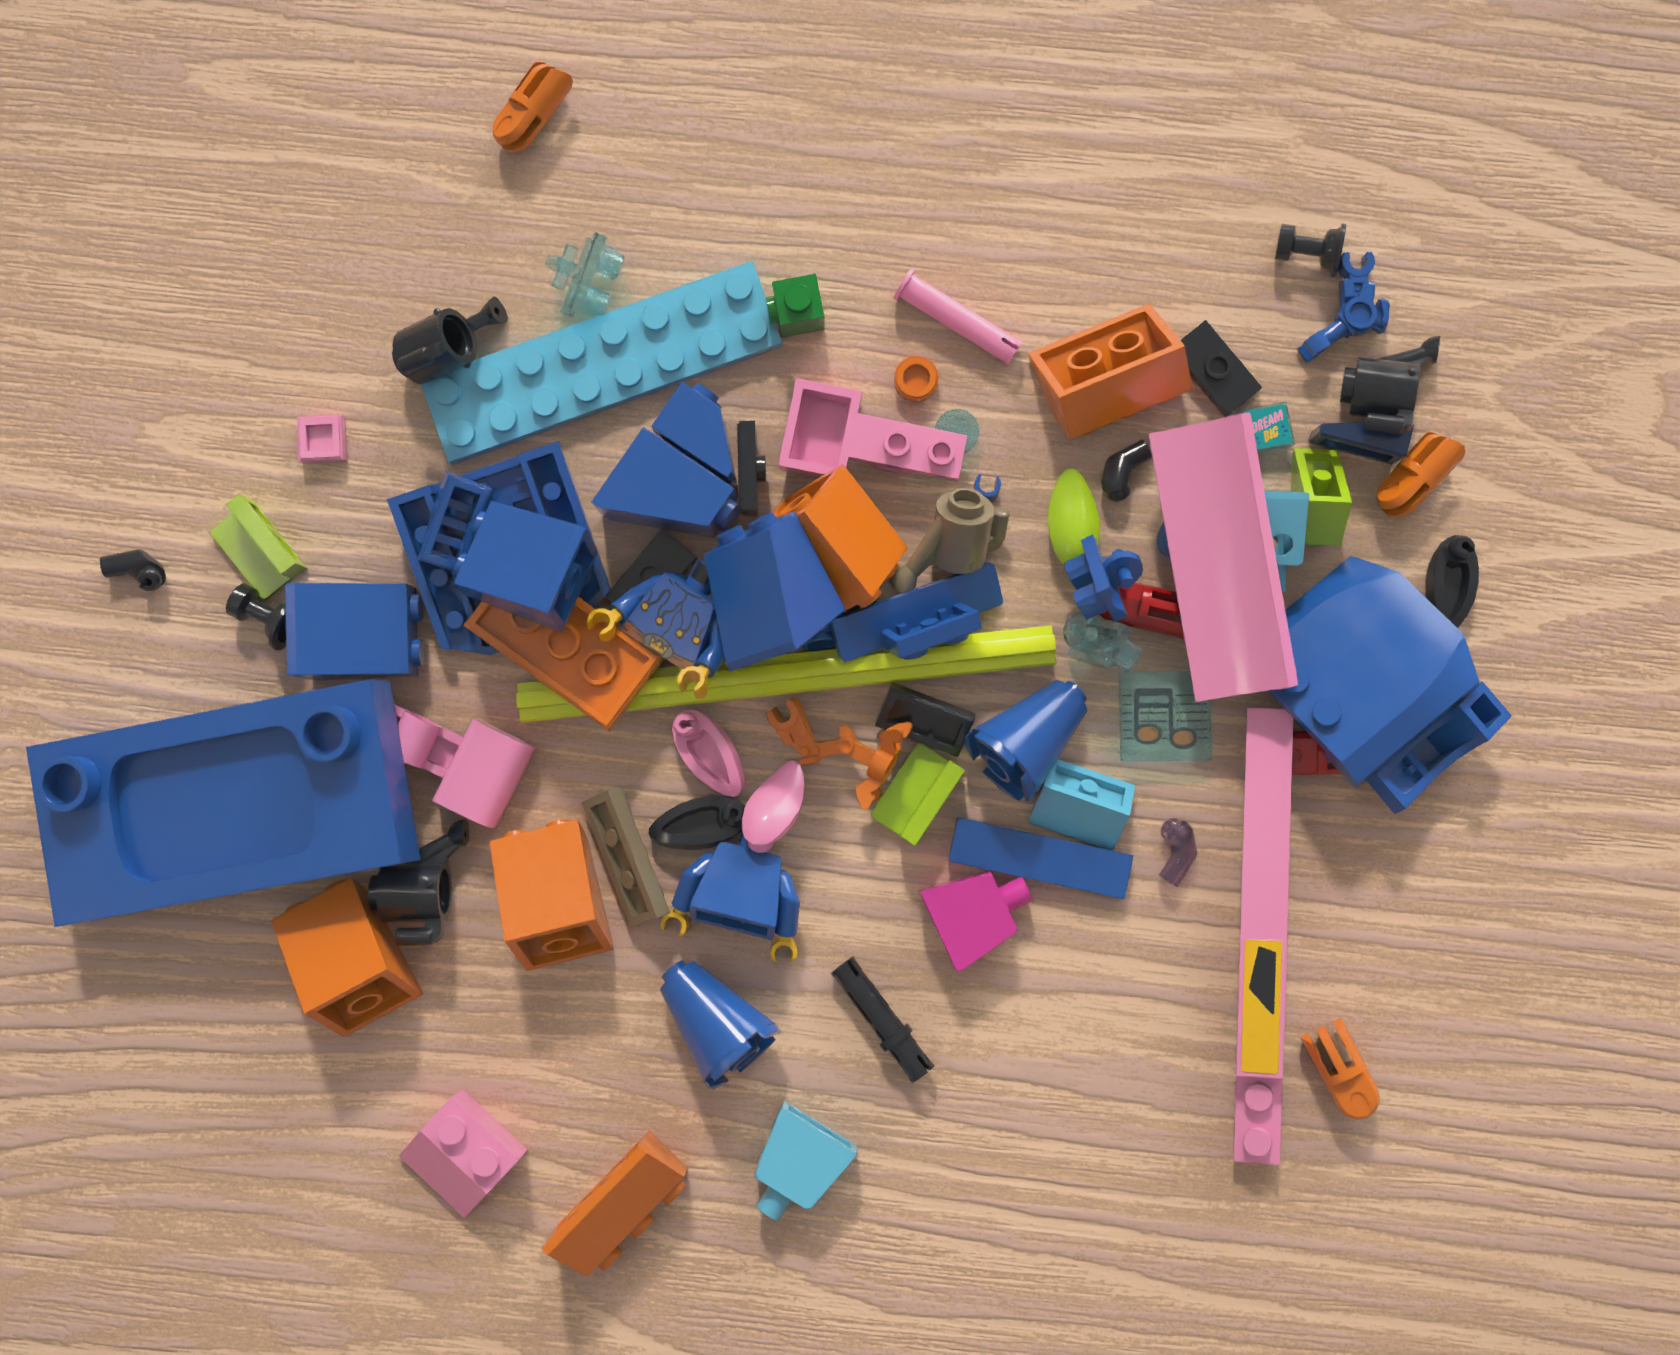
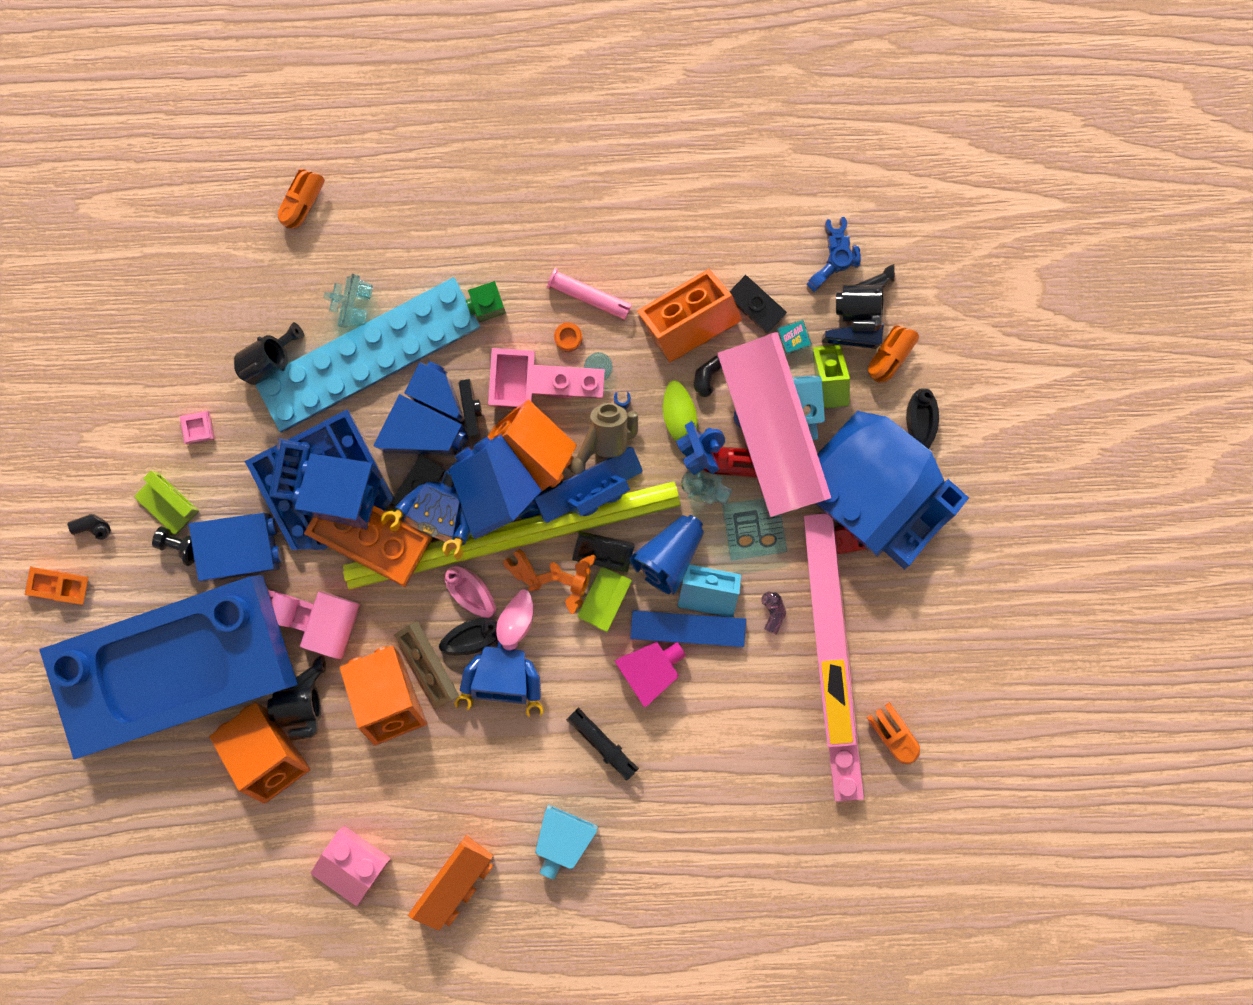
camera: 10 degrees left, 0 degrees up
blue cone [660,960,781,1090] -> none
black piece [1275,223,1346,278] -> none
none -> orange slope [25,566,89,605]

